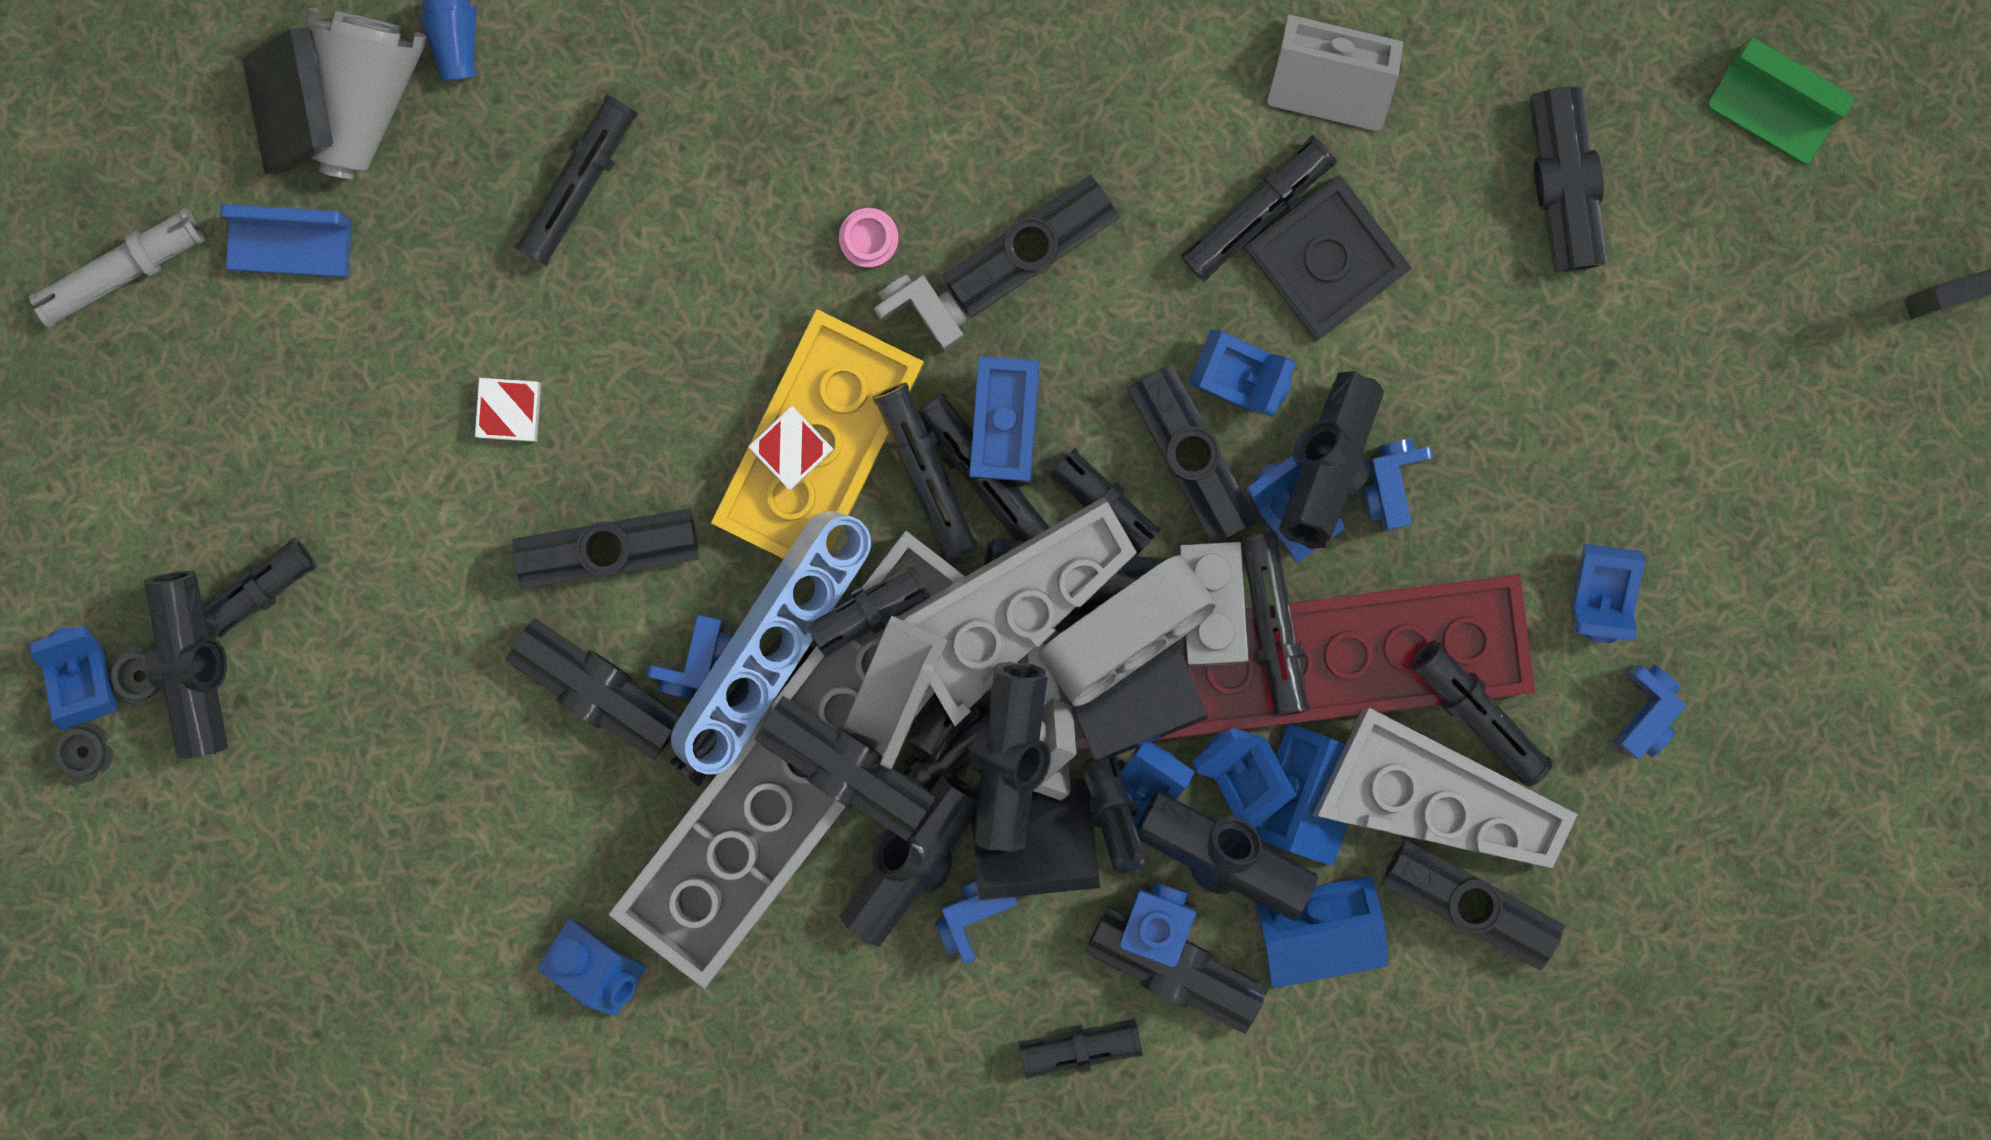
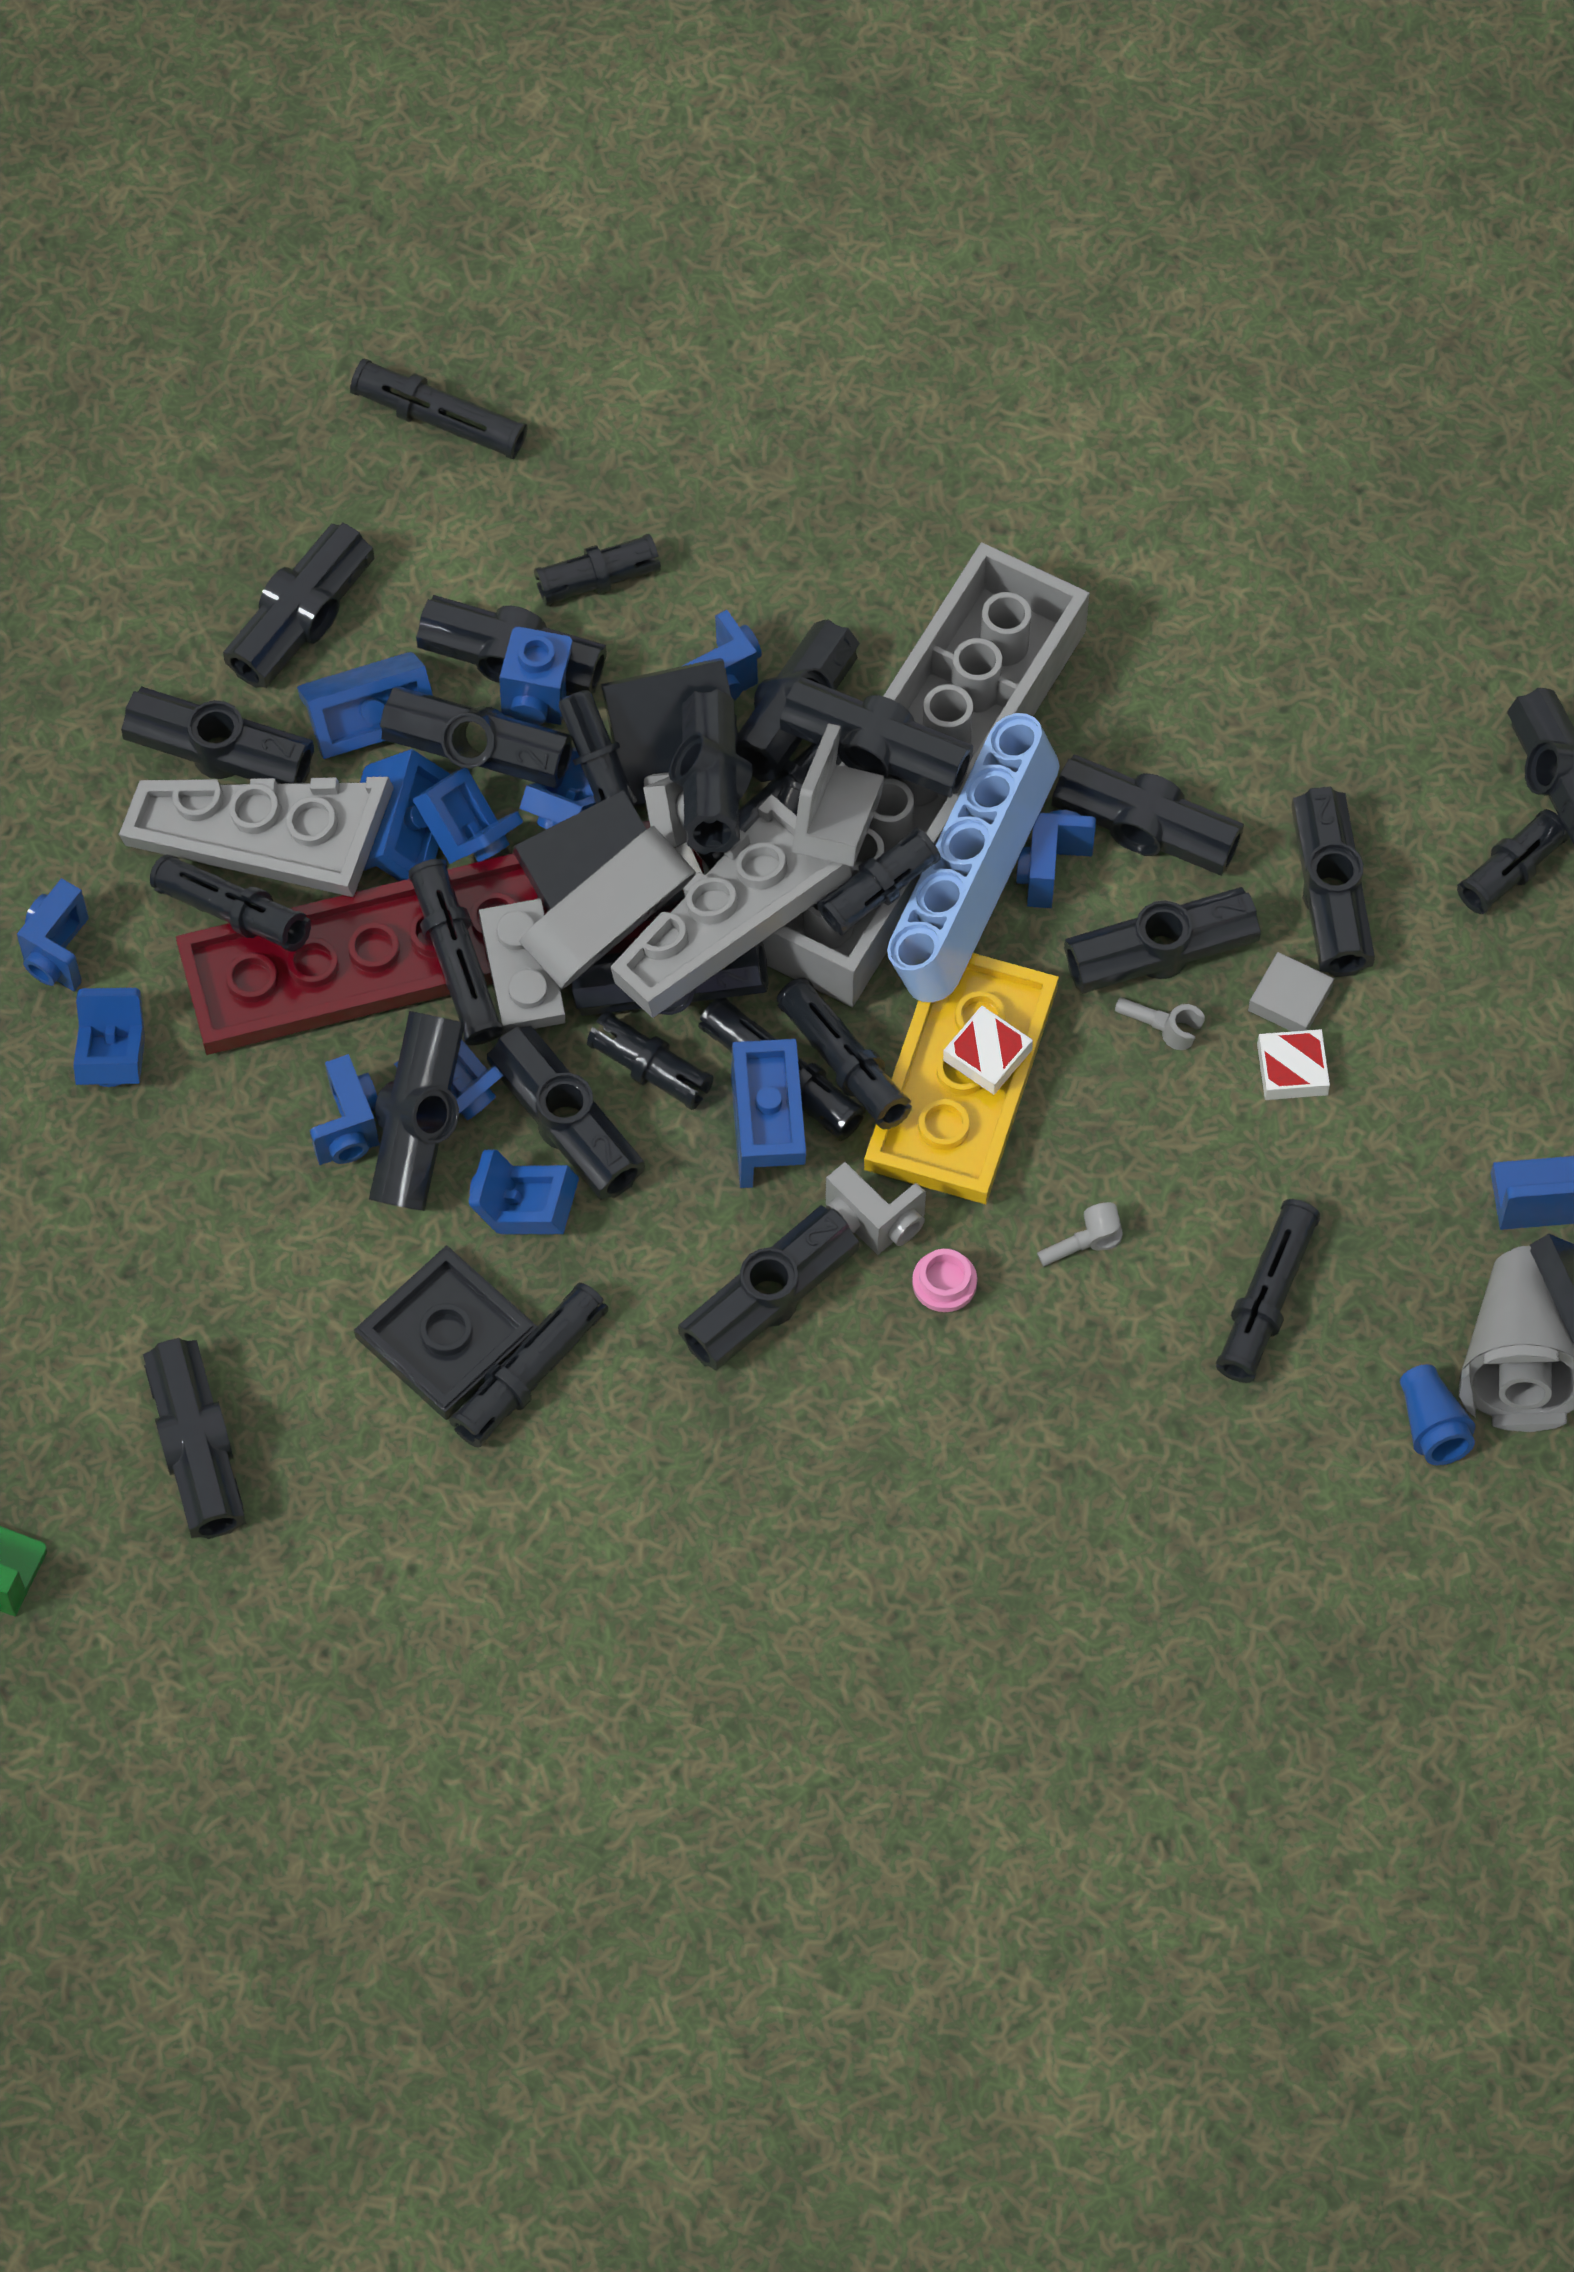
camera: 170 degrees right, 25 degrees down
blue bracket [537,918,646,1016] -> none
light grey panel [1267,14,1403,131] -> none
none -> black piece [223,523,375,688]
none -> light grey hand [1037,1202,1123,1267]
none -> light grey hand [1115,997,1205,1050]
none -> light grey tile [1248,952,1334,1032]
none -> black piece [1291,787,1375,977]

